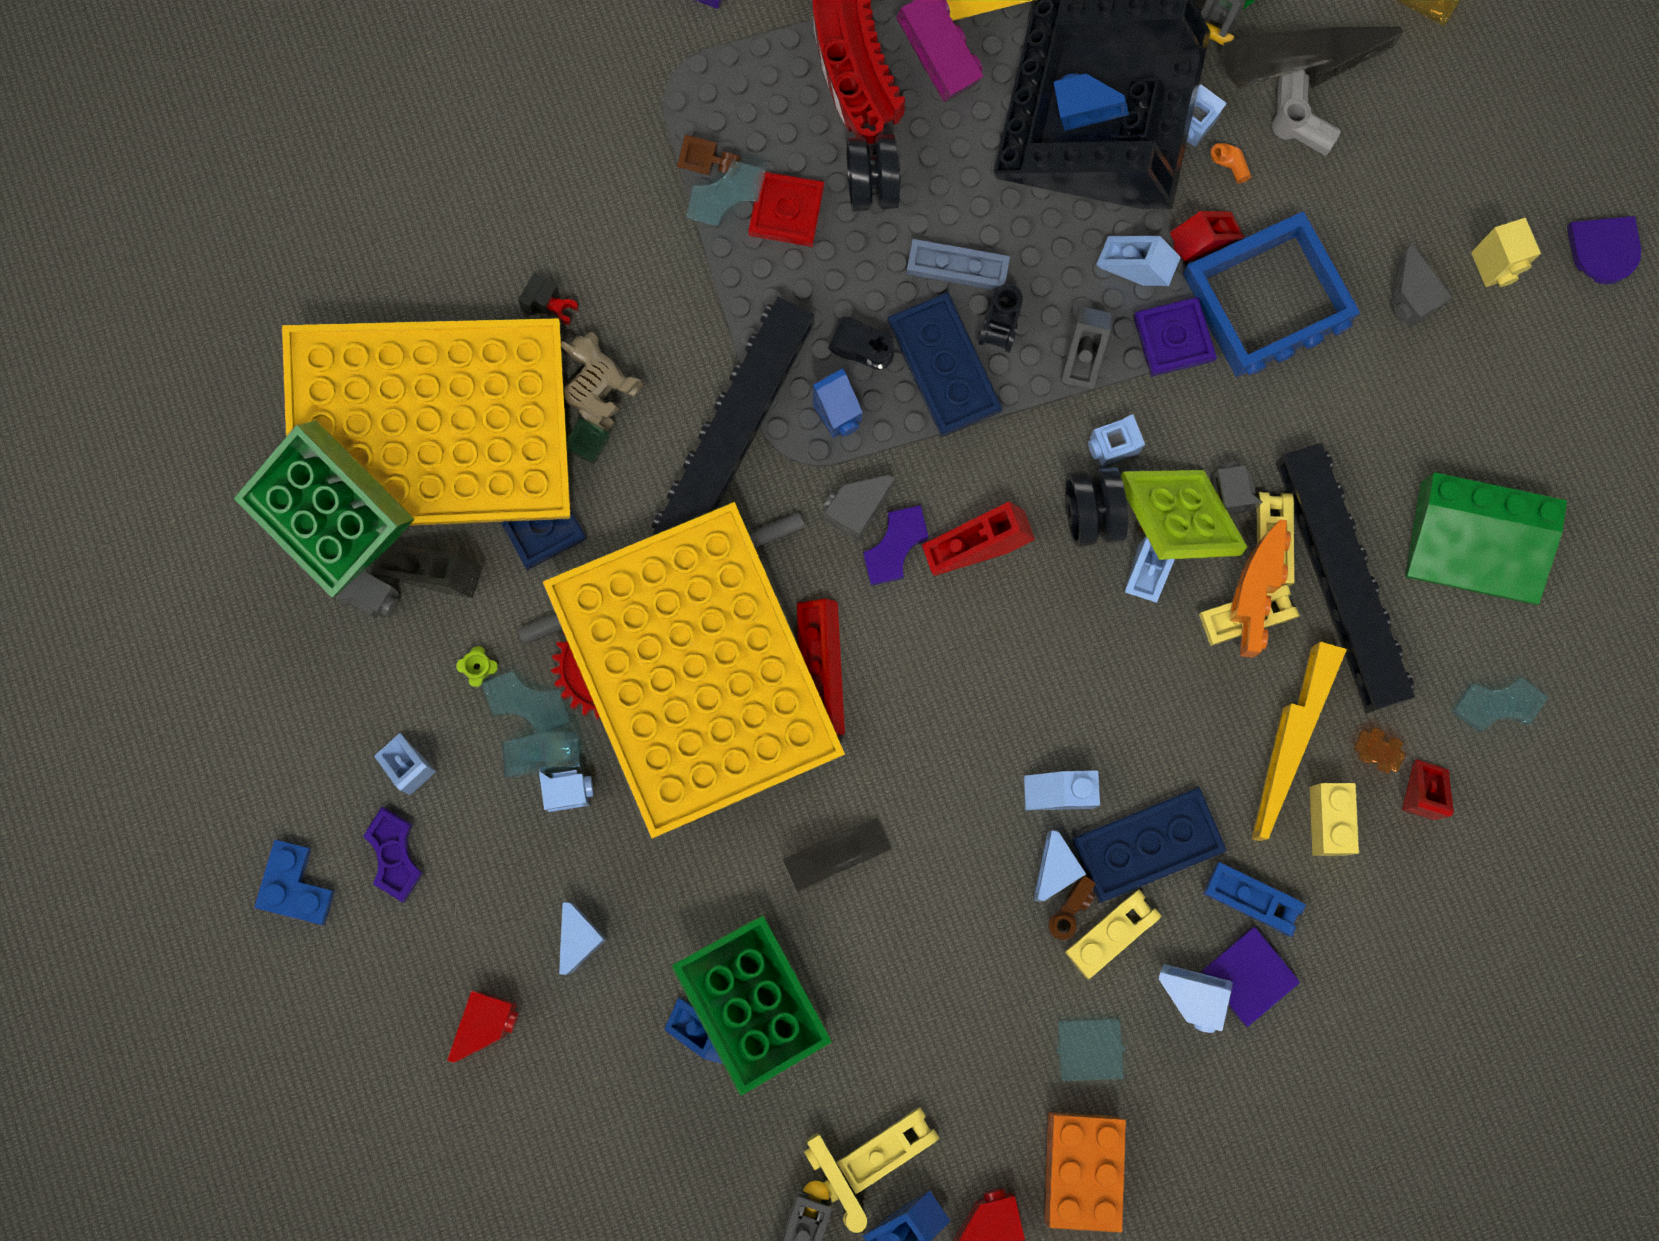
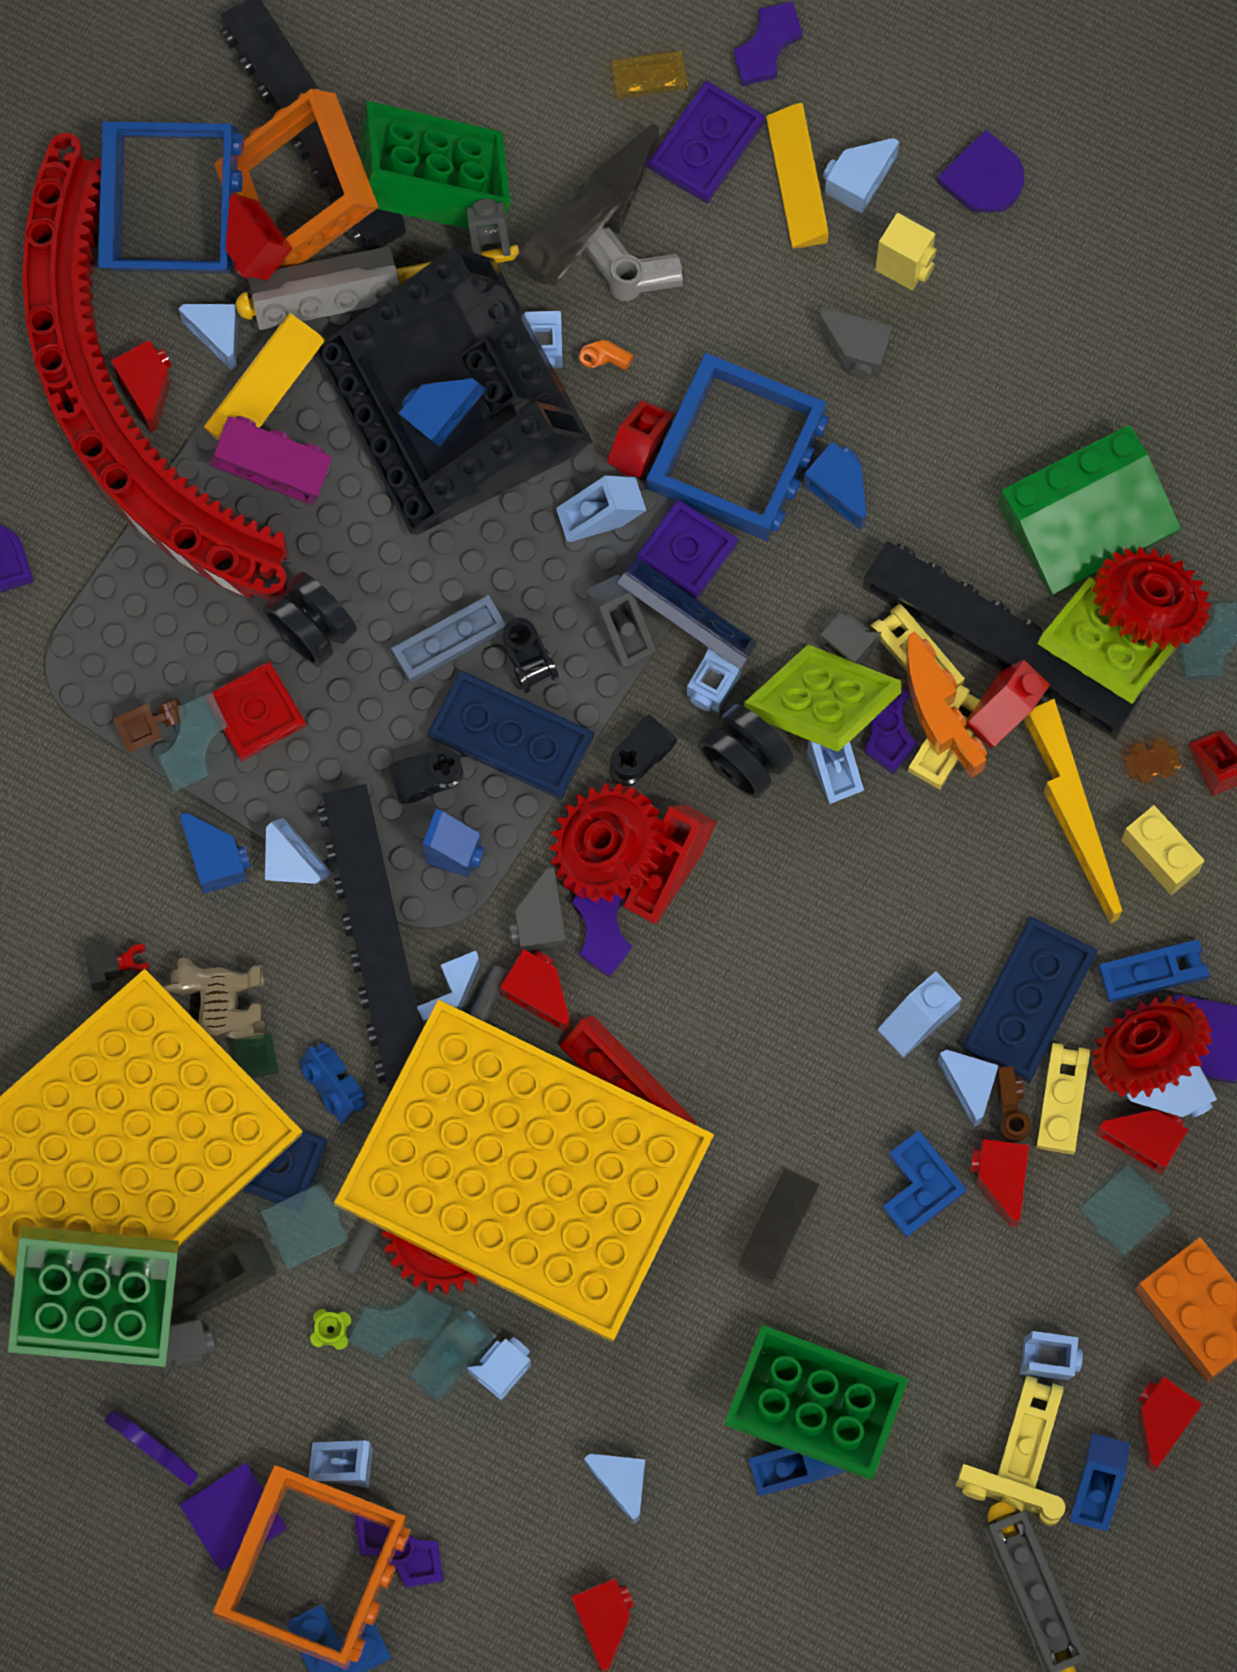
camera: 35 degrees left, 5 degrees down
none -> dark purple tile [104,1410,198,1487]
none -> blue slope [180,813,251,894]
none -> dark purple tile [180,1463,288,1573]
none -> orange window [213,1465,411,1670]
none -> clear light blue piece [260,1182,348,1269]
none -> light blue slope [265,818,333,884]
none -> blue hinge [299,1043,368,1125]
none -> light blue slope [417,951,480,1027]
none -> red slope [500,949,570,1033]
none -> red gear [549,783,666,903]
none -> black piece [610,714,678,786]
none -> dark blue tile [617,559,757,669]
none -> dark purple tile [647,80,766,204]
none -> dark purple tile [733,1,802,86]
none -> yellow slope [766,103,829,249]
none -> blue slope [803,442,866,530]
none -> light blue slope [823,138,899,213]
none -> dark purple tile [864,671,917,775]
none -> blue plate [882,1130,967,1239]
none -> red slope [966,660,1050,749]
none -> red slope [970,1139,1029,1227]
none -> light blue window [1020,1331,1083,1380]
none -> lime plate [1037,577,1176,704]
none -> red gear [1092,547,1211,650]
none -> red gear [1092,996,1213,1098]
none -> red slope [1096,1109,1189,1175]

